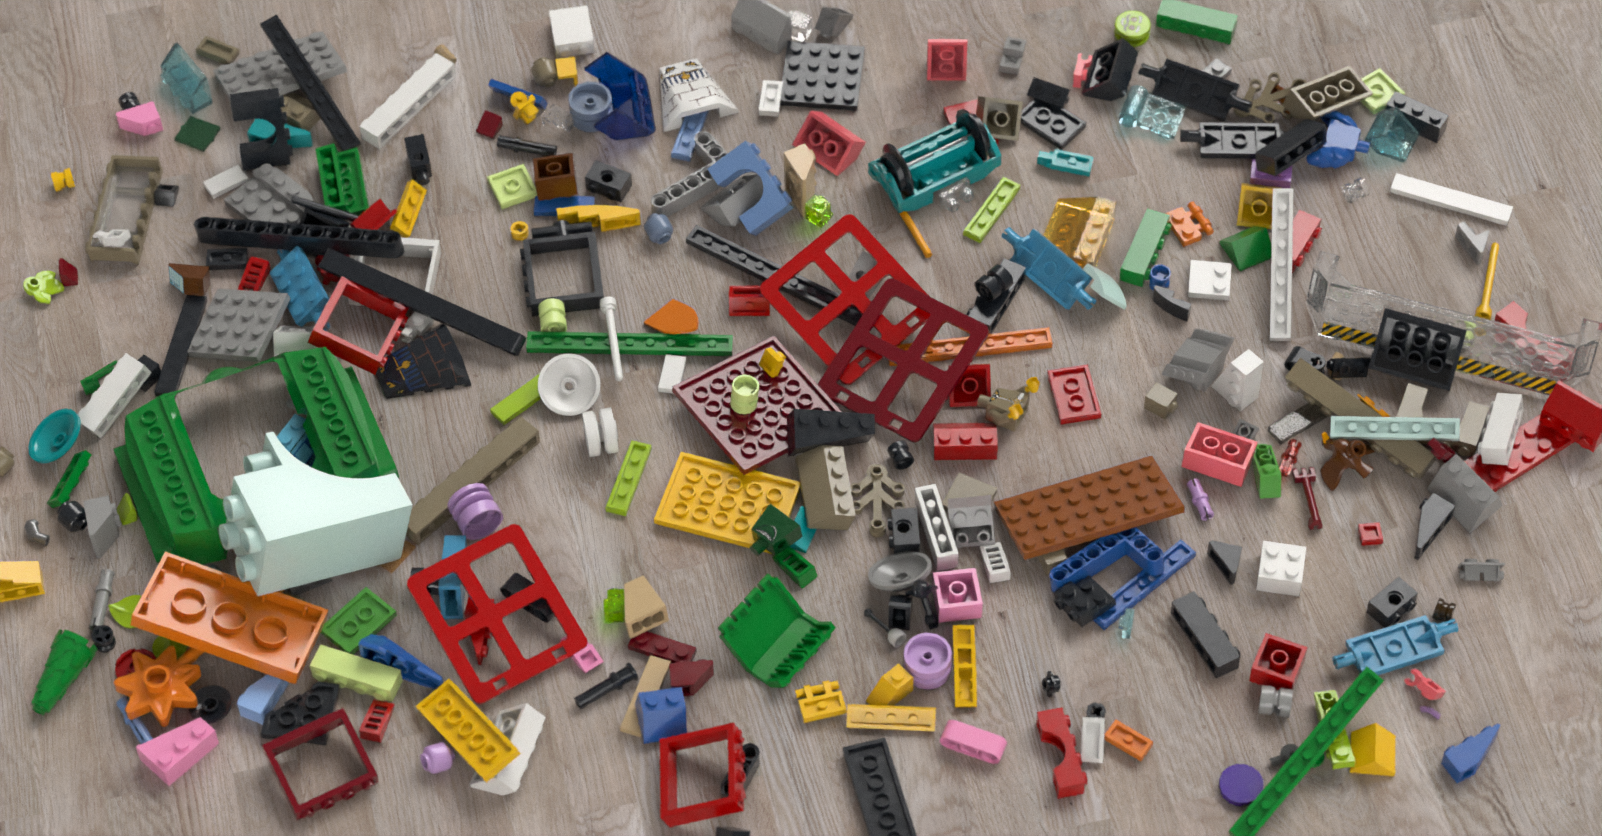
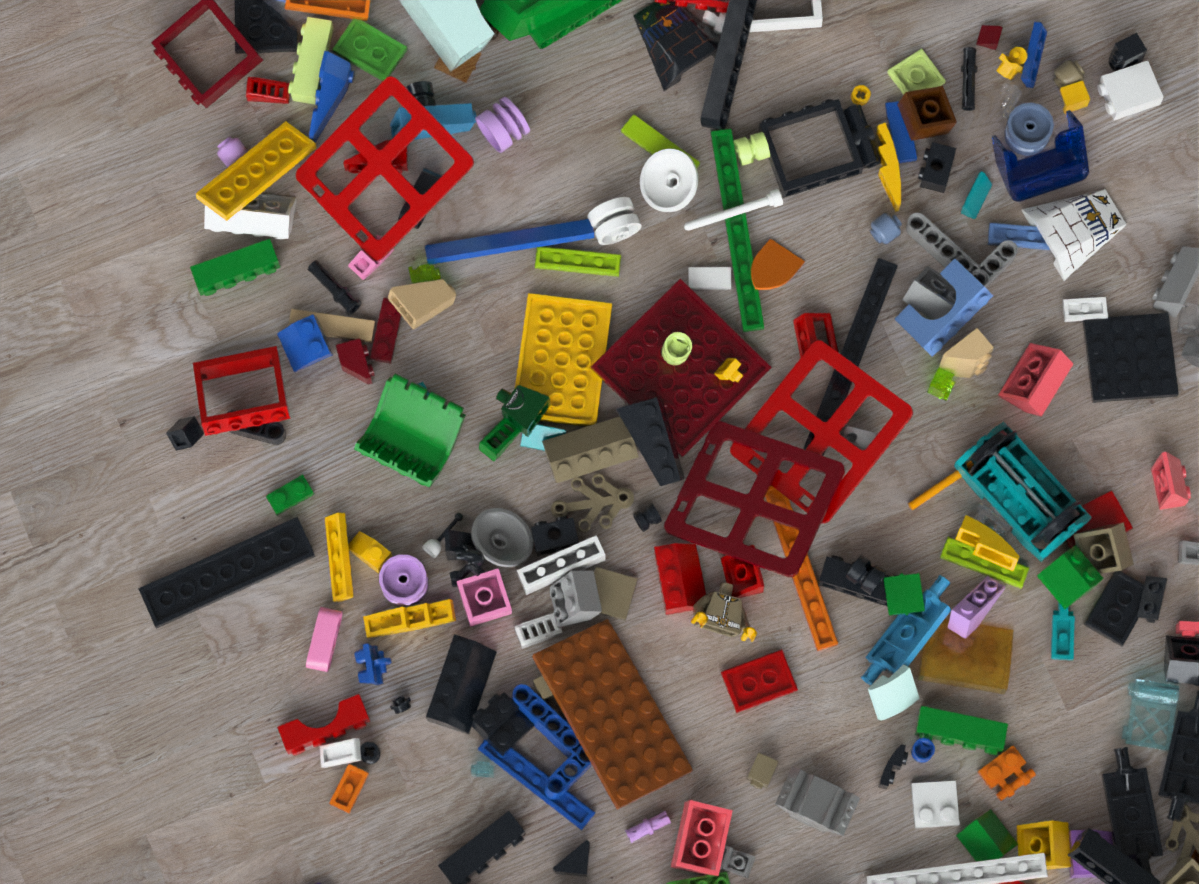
camera: 80 degrees right, 20 degrees up
dark tan brick [406,417,540,545] -> none
yellow plate [795,680,847,723] -> none
white wedge [1211,349,1264,412] -> none
none -> green brick [190,239,280,296]
none -> green plate [266,475,314,516]
none -> blue hips [354,643,392,685]
none -> blue tile [425,219,595,265]
none -> black slope [426,634,497,734]
none -> green piece [884,573,925,616]
none -> lavender slope [948,576,1006,639]
none -> yellow slope [955,515,1020,571]
none -> teal slope [961,171,992,219]
none -> green slope [1037,545,1104,609]
none -> black brick [1108,33,1147,71]

